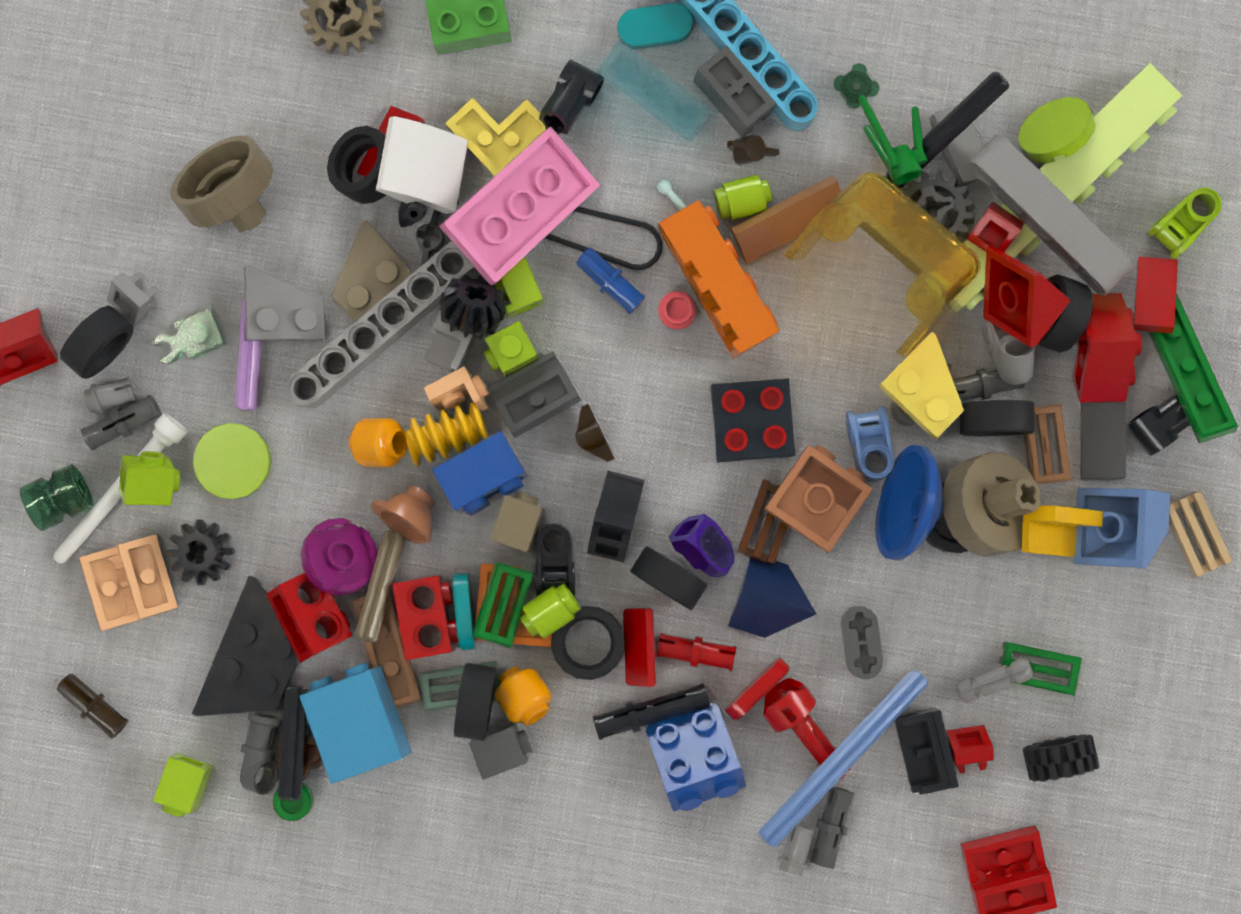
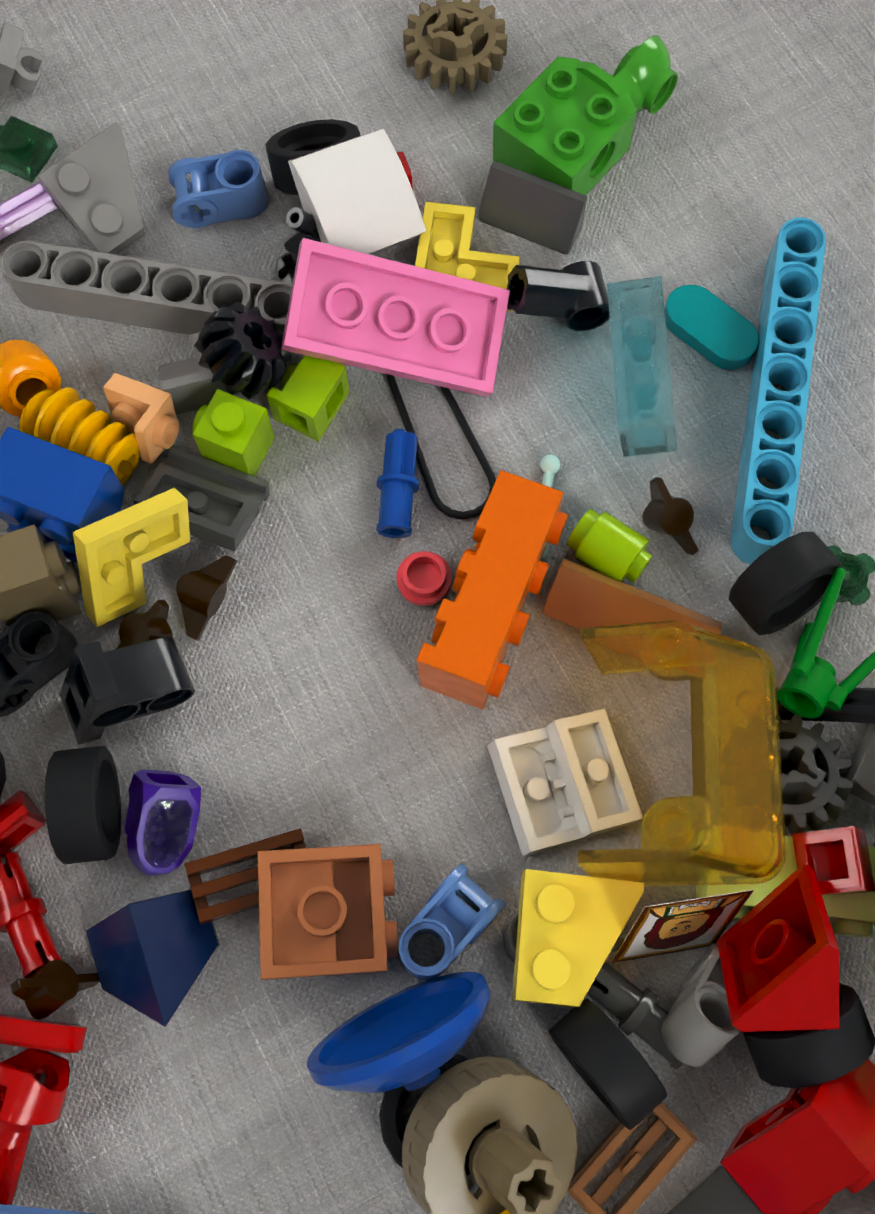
camera: 50 degrees right, 15 degrees down
dark tan piece [170,136,273,232] -> none
dark tan wing [332,220,413,322] -> none
dark grey hinge [694,45,776,137] -> none
black brick [711,378,795,463] -> none
dark grey beam [841,606,883,680] -> none
none -> dark brown piece [10,960,100,1020]
none -> light yellow plate [73,488,190,627]
none -> dark brown piece [116,600,173,649]
none -> medium blue piece [168,150,269,228]
none -> dark grey slope [479,161,587,254]
none -> white slope [487,709,643,857]
none -> sticker [611,890,754,963]
none -> black tyre [728,532,844,636]

